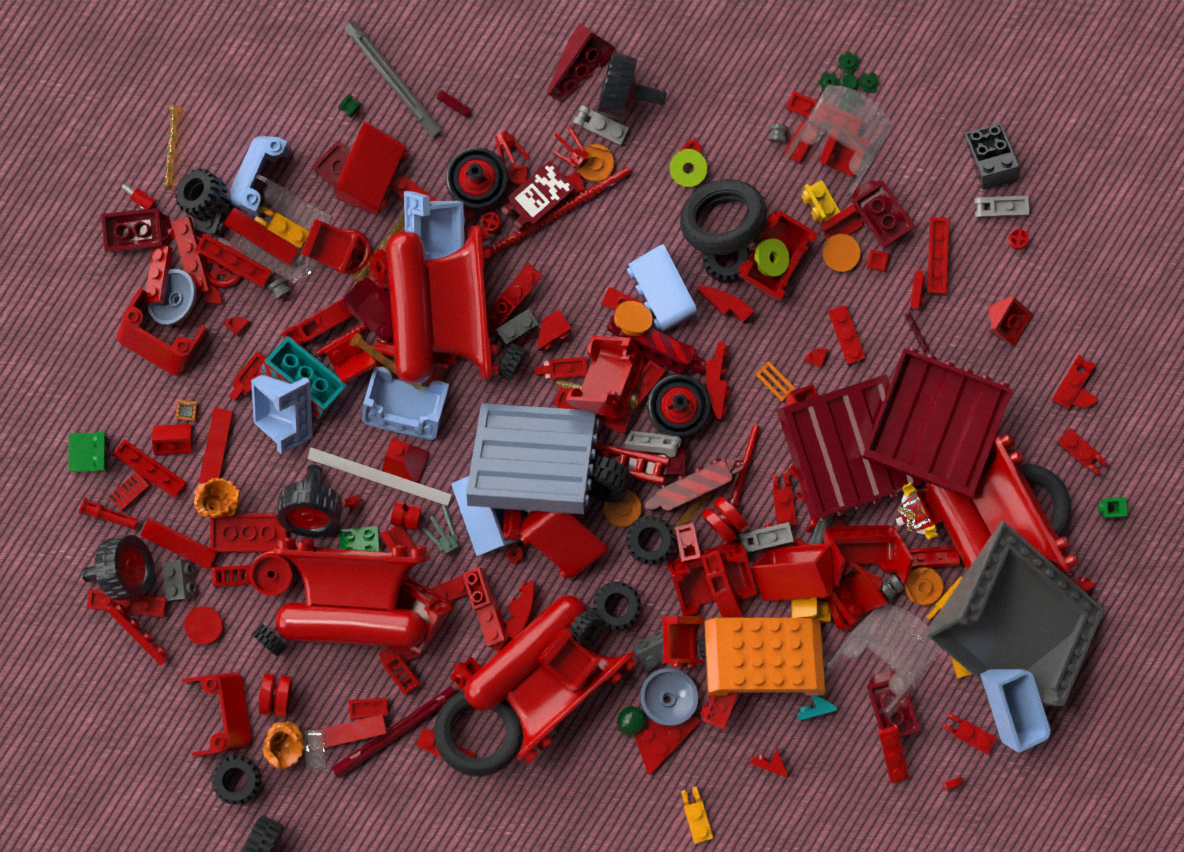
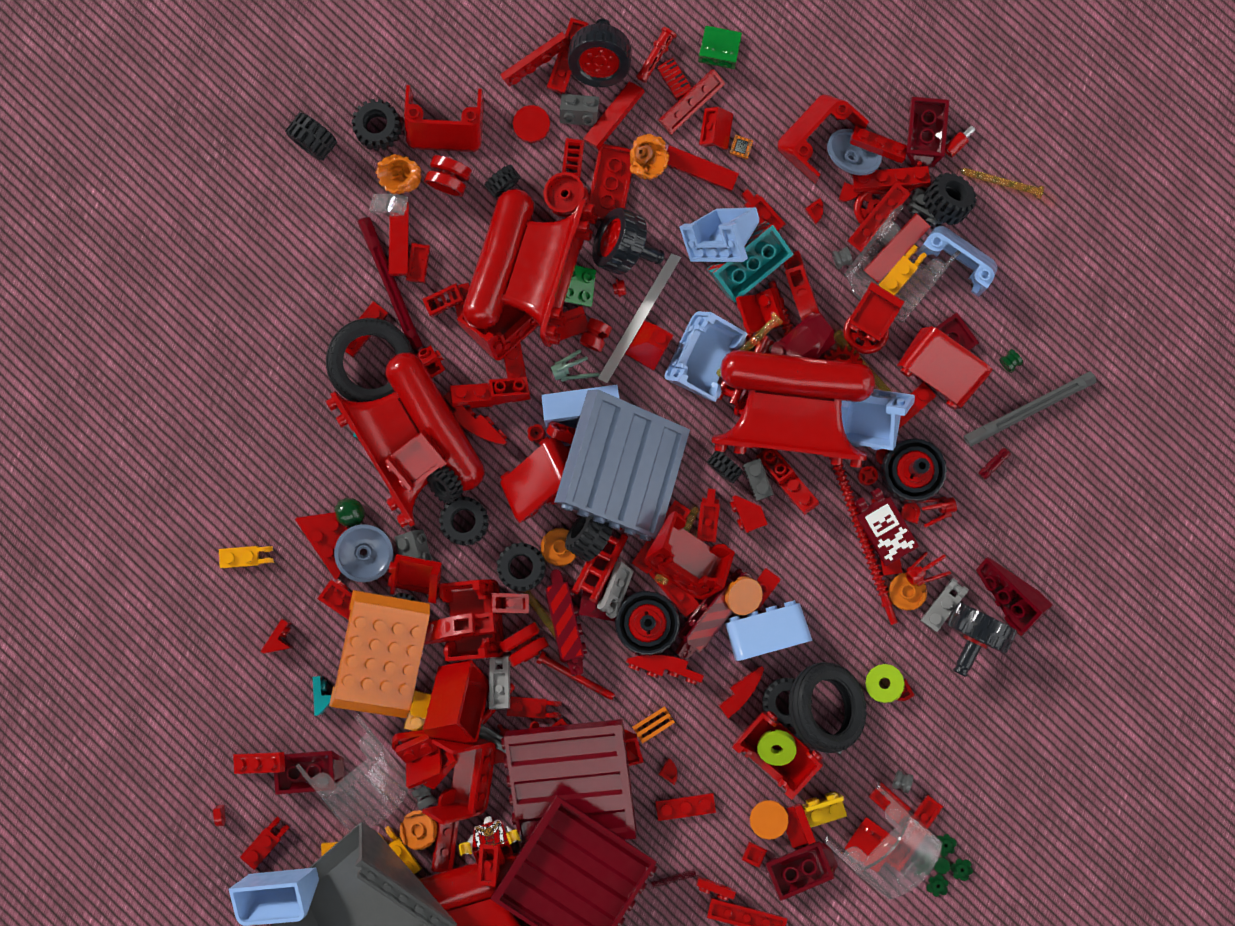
camera: 110 degrees right, 0 degrees up
none -> red slope [477,843,506,887]

